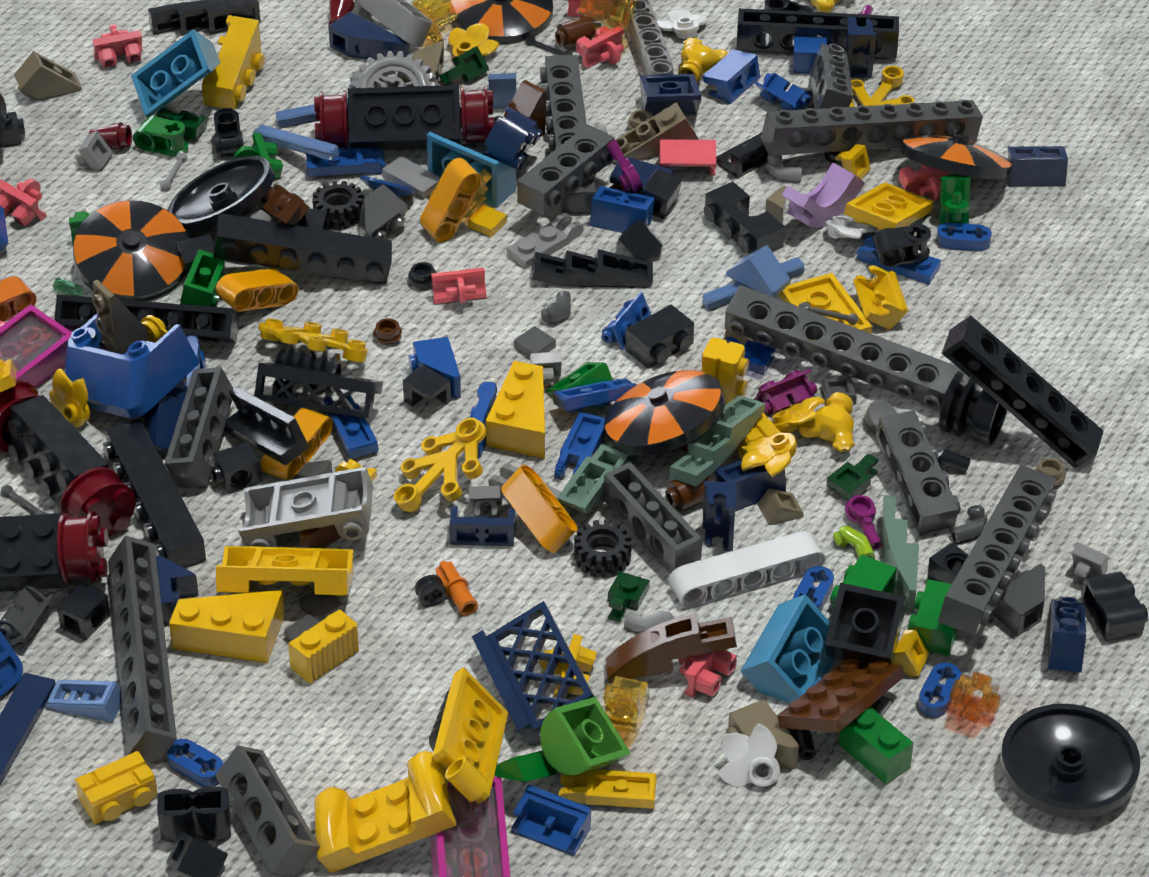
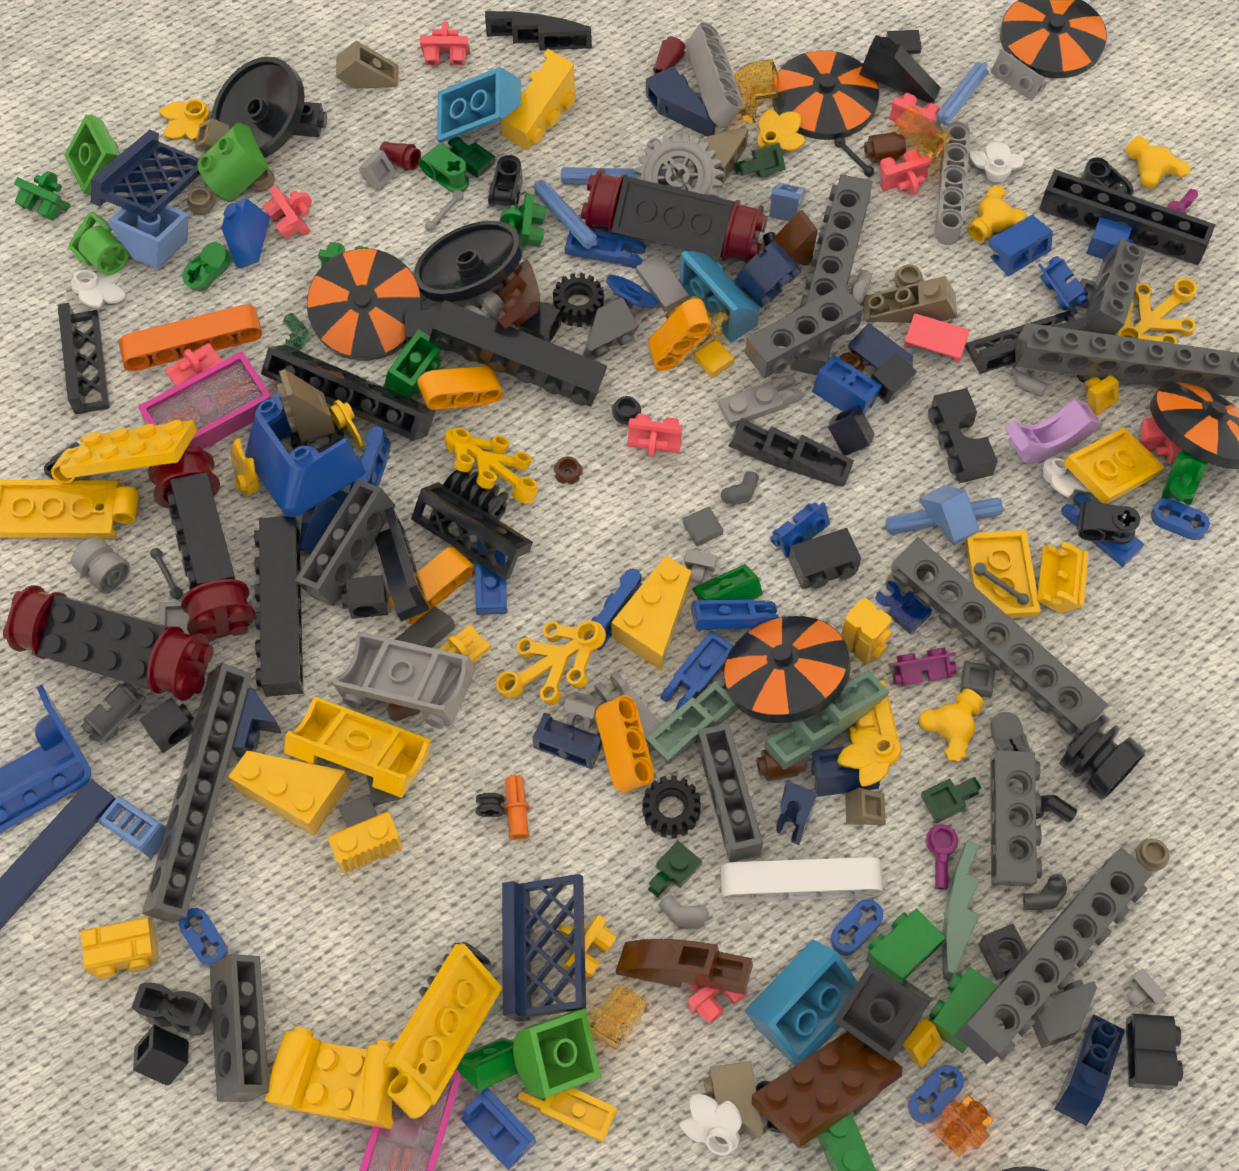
camera: 20 degrees right, 20 degrees up
black panel [403,364,451,407] -> none
blue slope [408,337,461,398] -> none
magenta plate [606,140,643,193] -> none
dark blue slope [640,74,702,116] -> none
dark tan slope [765,186,786,224] -> none
yellow plate [771,397,825,433] -> none
lime arm [833,526,875,559] -> none
dark blue hinge [845,17,876,78] -> none
black brick [941,315,1104,468] -> none

